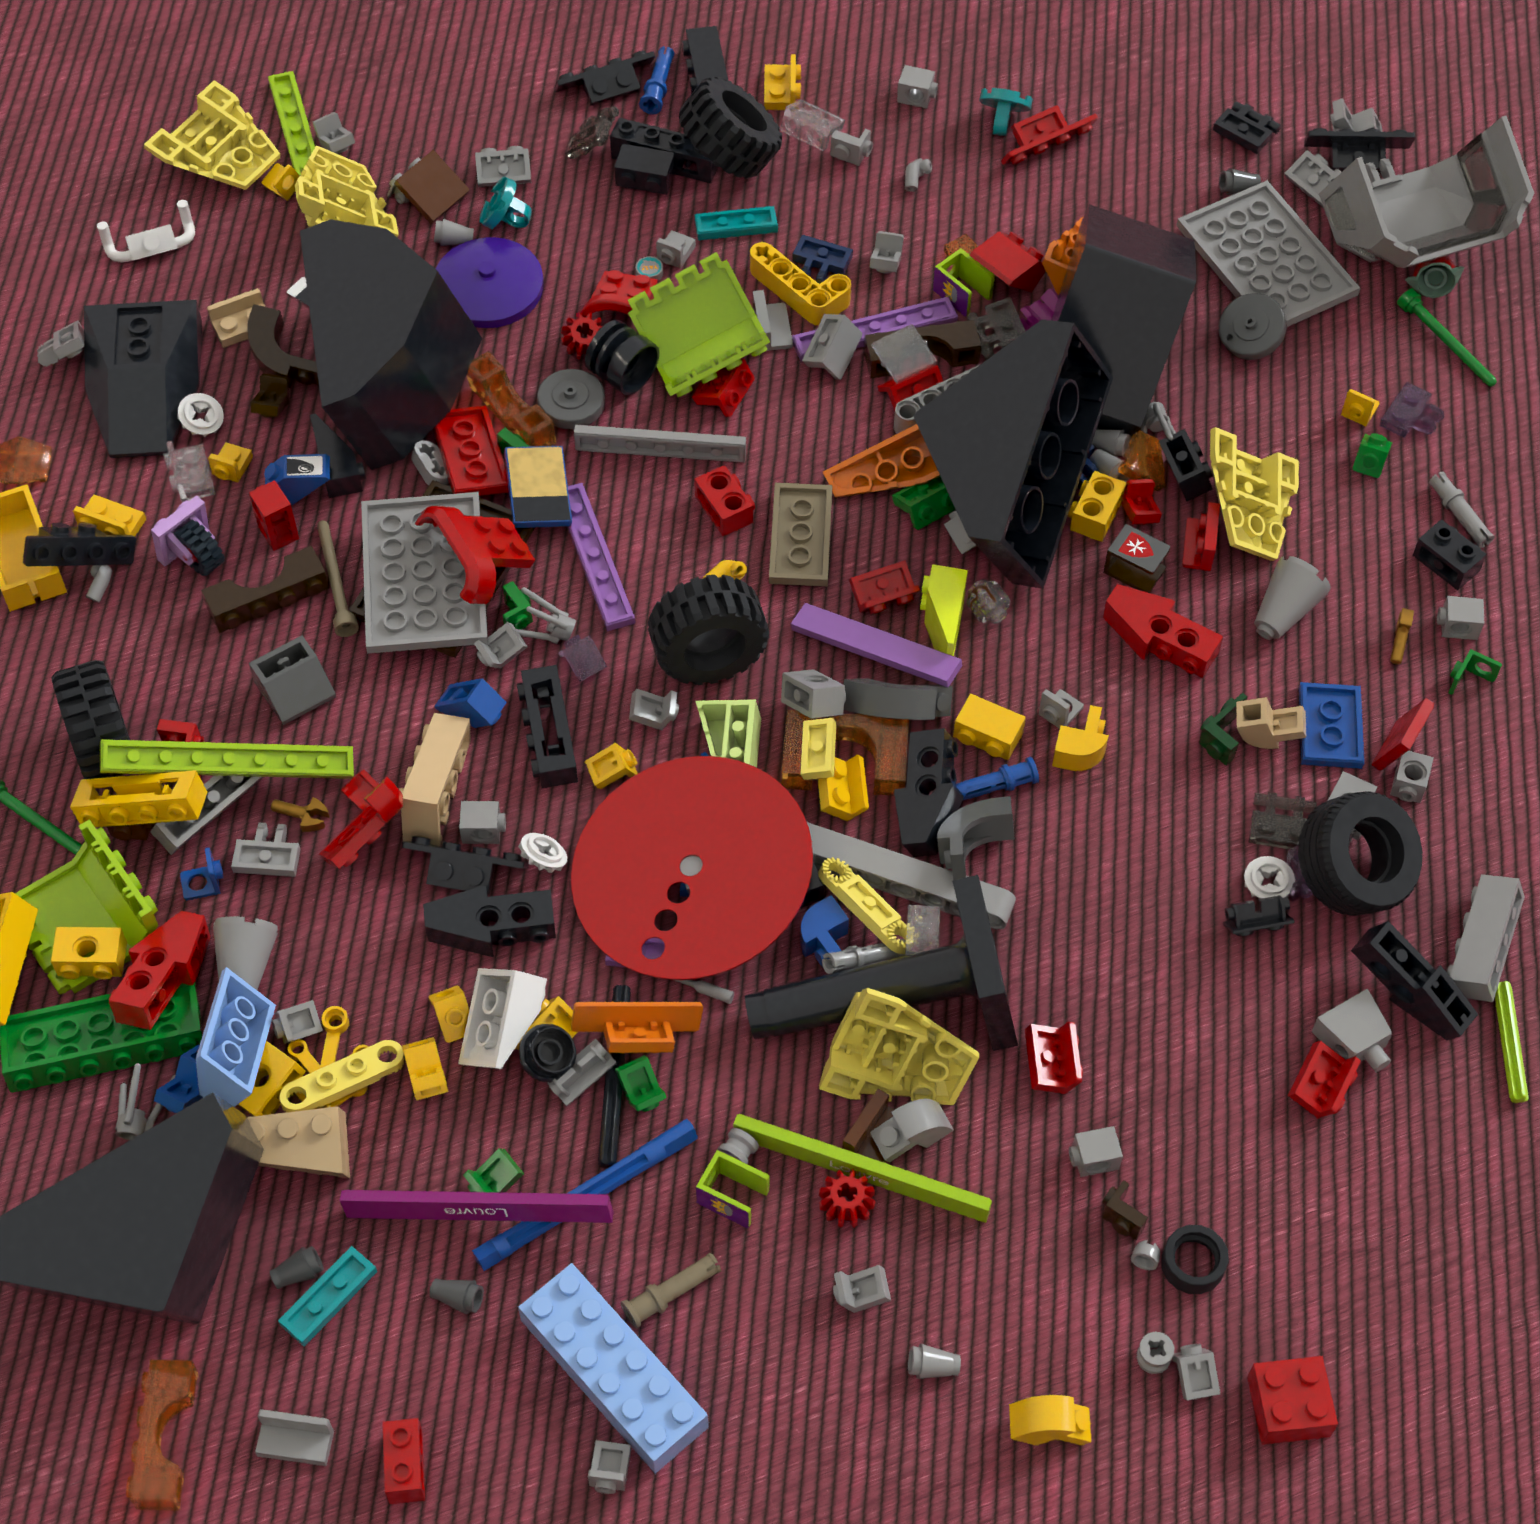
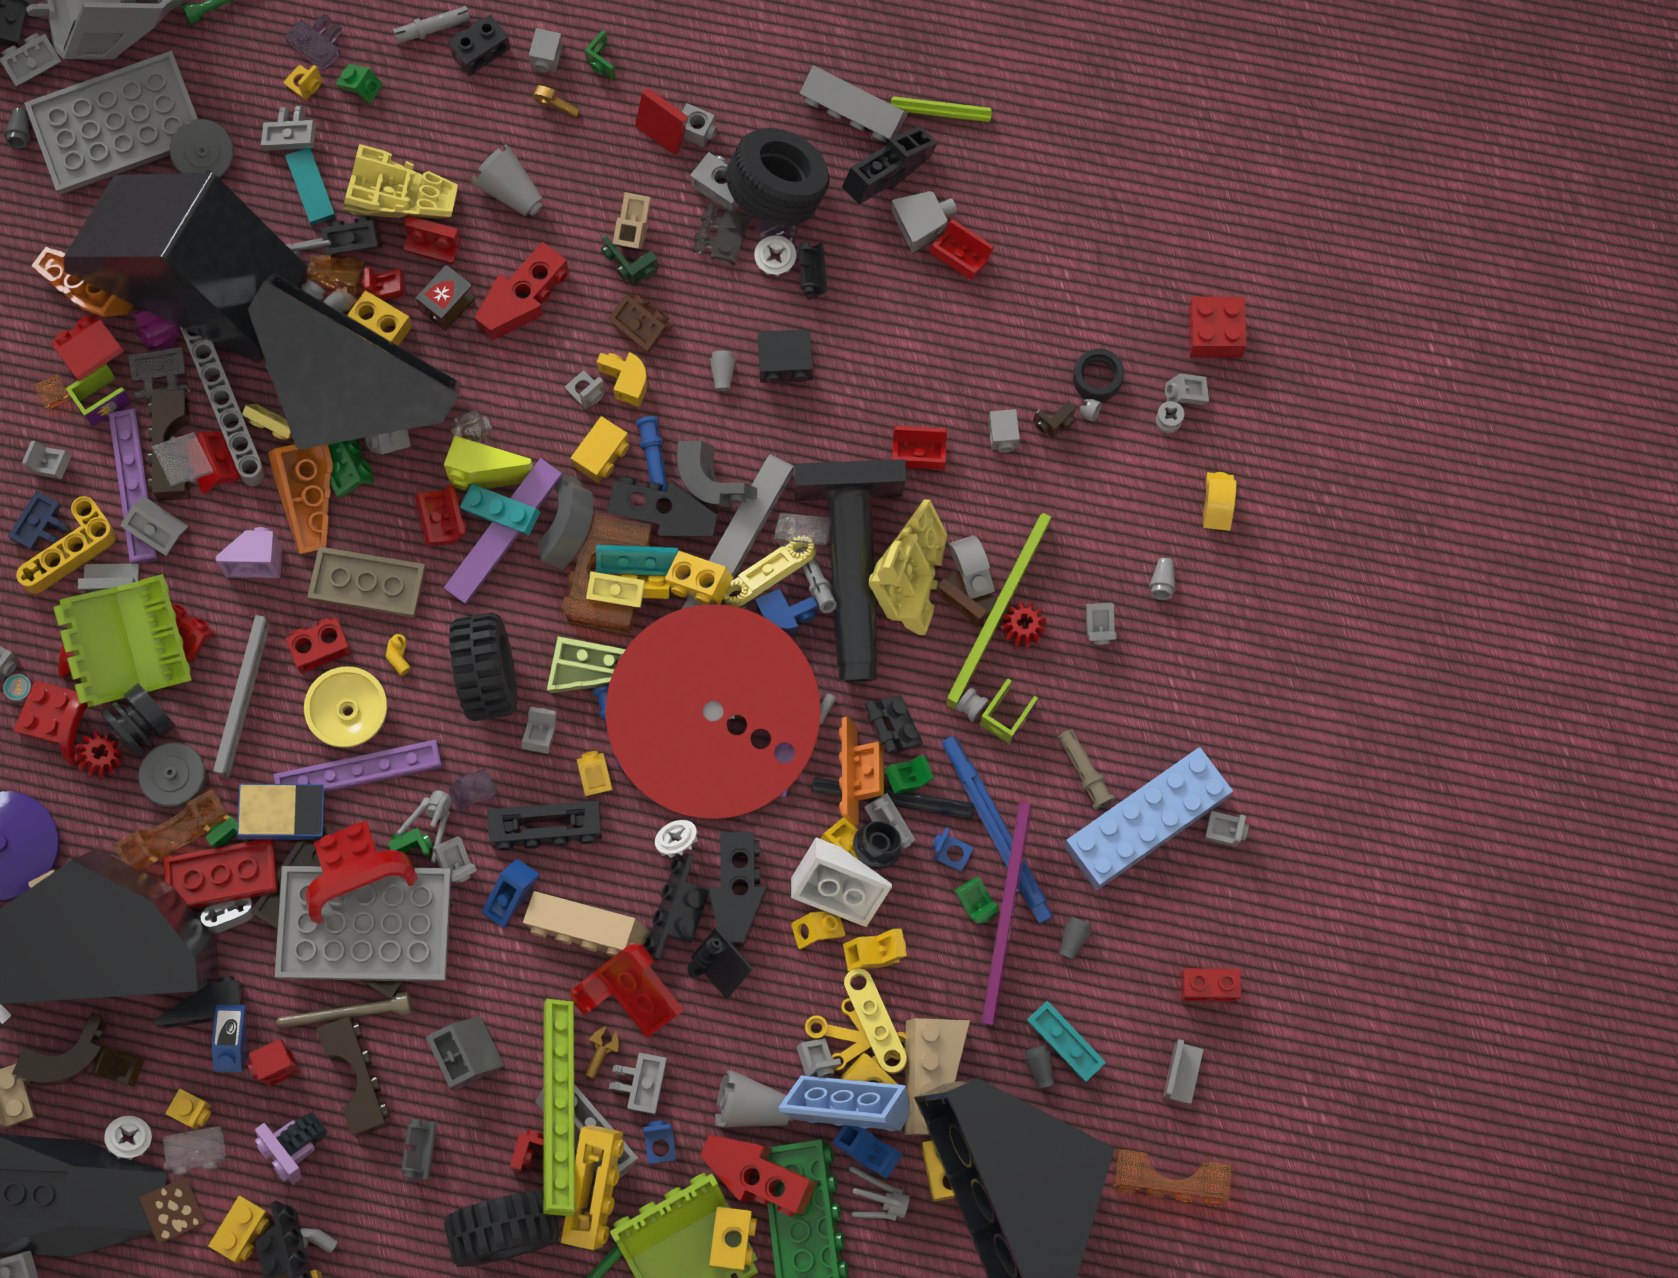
camera: 85 degrees left, 15 degrees up
light grey brick [459,801,506,844] -> none
light grey brick [781,669,846,719] -> none
blue tile [1299,682,1364,769] -> none
none -> reddish brown sticker [139,1177,205,1244]
none -> lavender slope [216,527,282,578]
none -> light grey hinge [261,106,316,151]
none -> teal tile [285,148,336,226]
none -> light yellow dish [304,667,387,748]
none -> dark grey hinge [401,1119,437,1179]
none -> teal plate [460,484,540,536]
none -> teal tile [596,545,678,576]
none -> reddish brown bracket [608,293,673,351]
none -> yellow brick [665,551,733,605]
none -> black hinge [687,927,753,999]
none -> light grey cone [710,351,736,391]
none -> black bracket [758,330,813,384]
none -> black plate [865,695,923,754]
none -> blue bracket [931,827,973,872]

